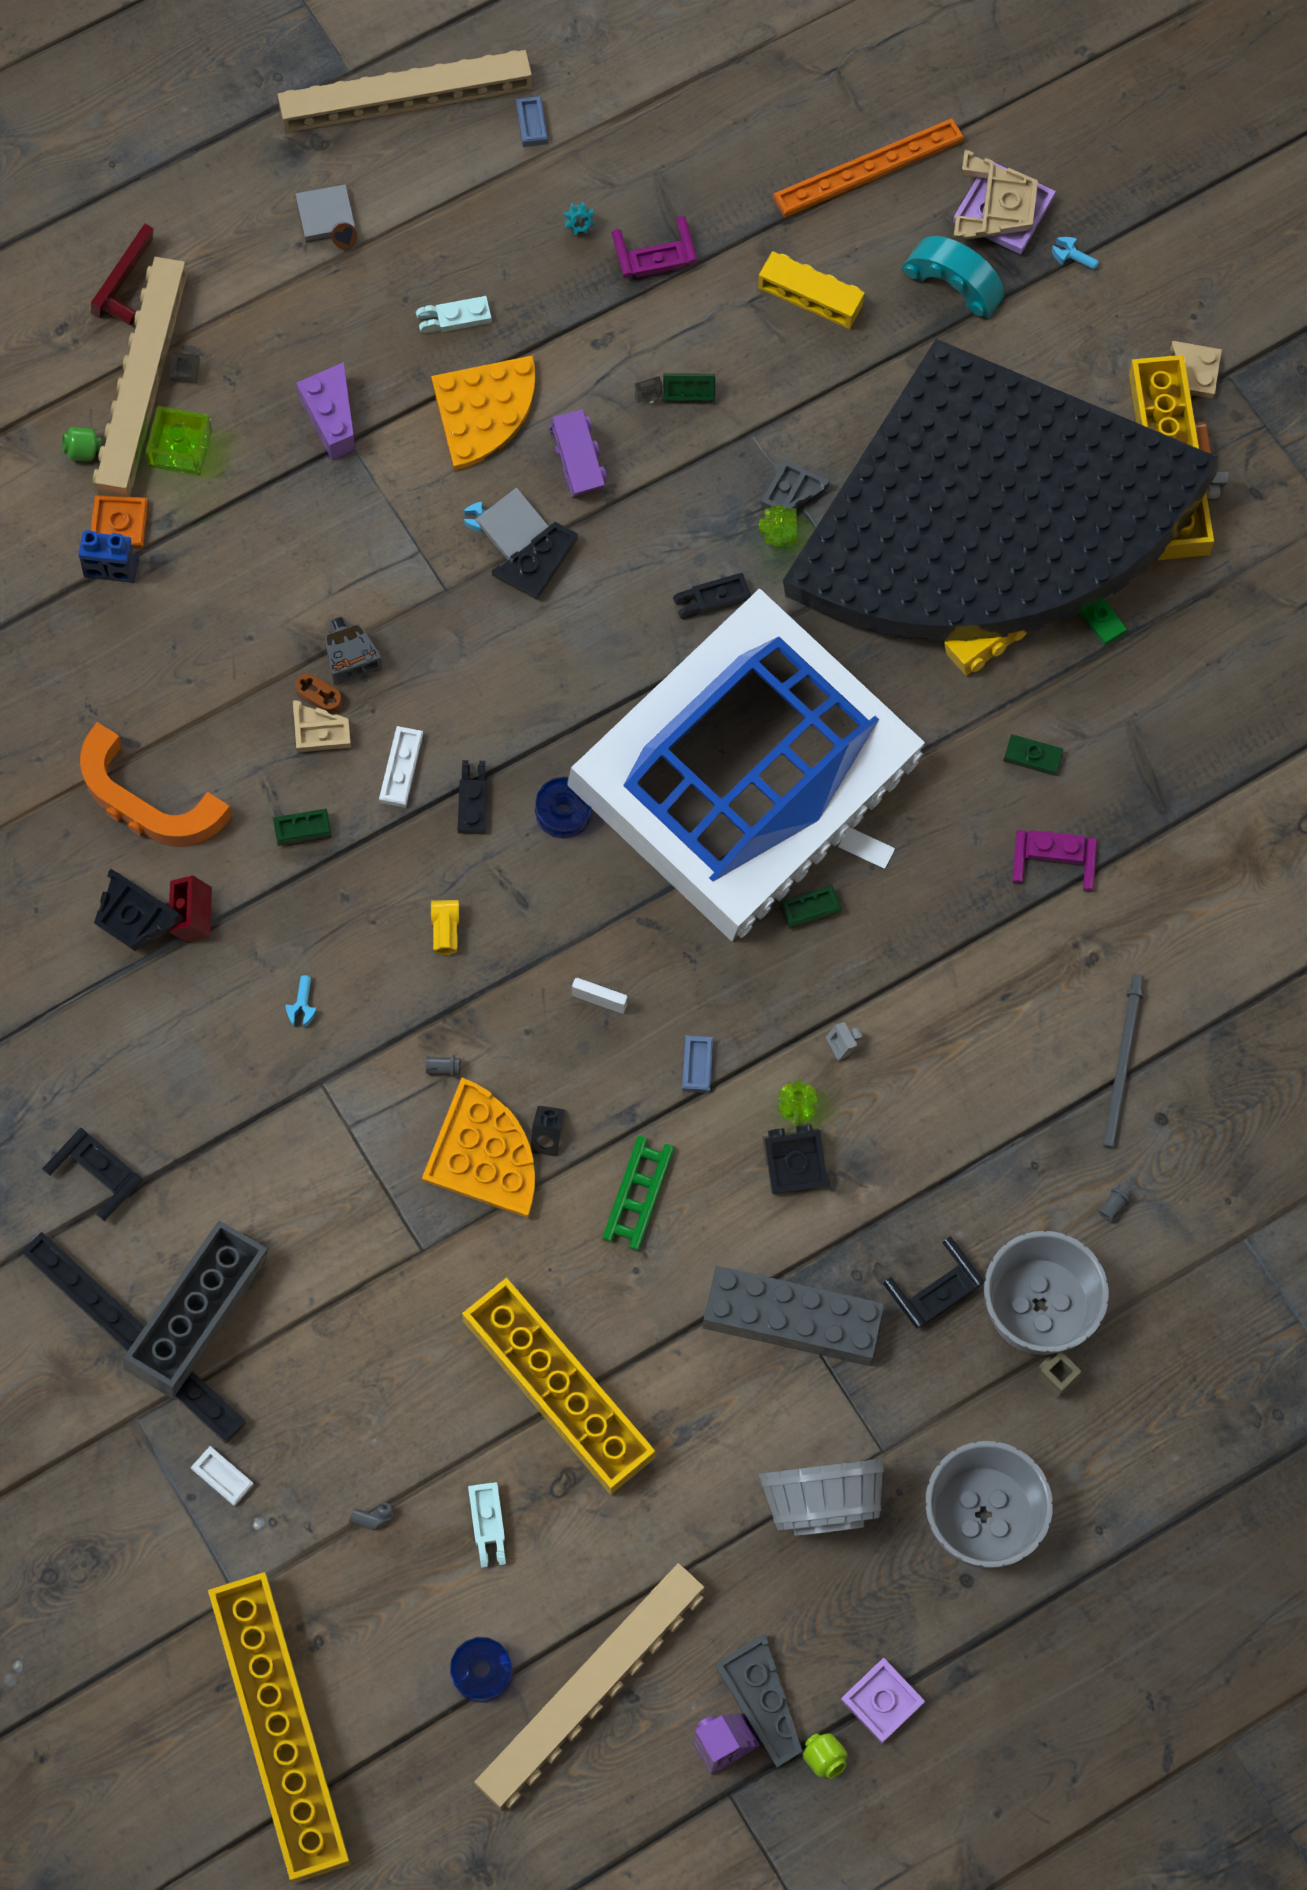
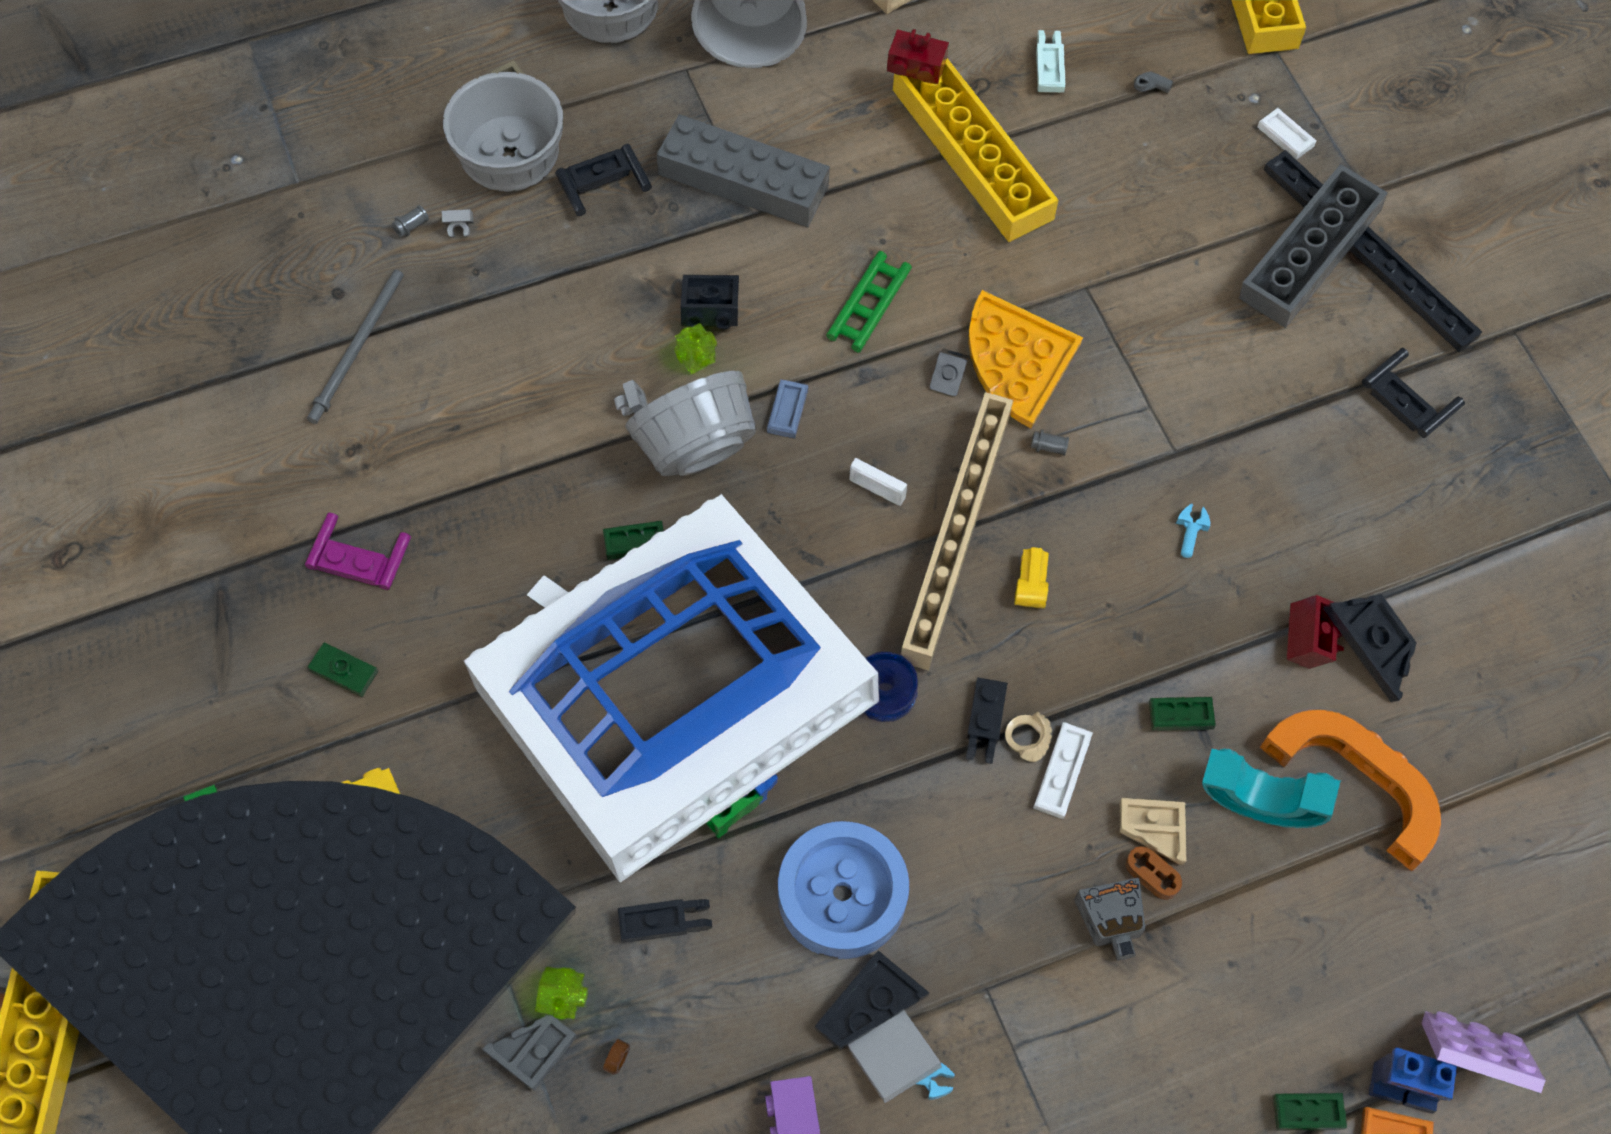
camera: 170 degrees left, 5 degrees down
none -> light grey tile [442,209,474,237]
none -> reddish brown tile [603,1039,630,1075]
none -> light grey piece [625,371,756,476]
none -> medium blue brick [778,821,909,959]
none -> dark red brick [887,29,949,84]
none -> tan brick [900,392,1013,671]
none -> tan piece [1005,712,1052,762]
none -> teal brick [1202,748,1341,828]
none -> dark green plate [1273,1093,1347,1130]
none -> lavender plate [1422,1011,1546,1093]

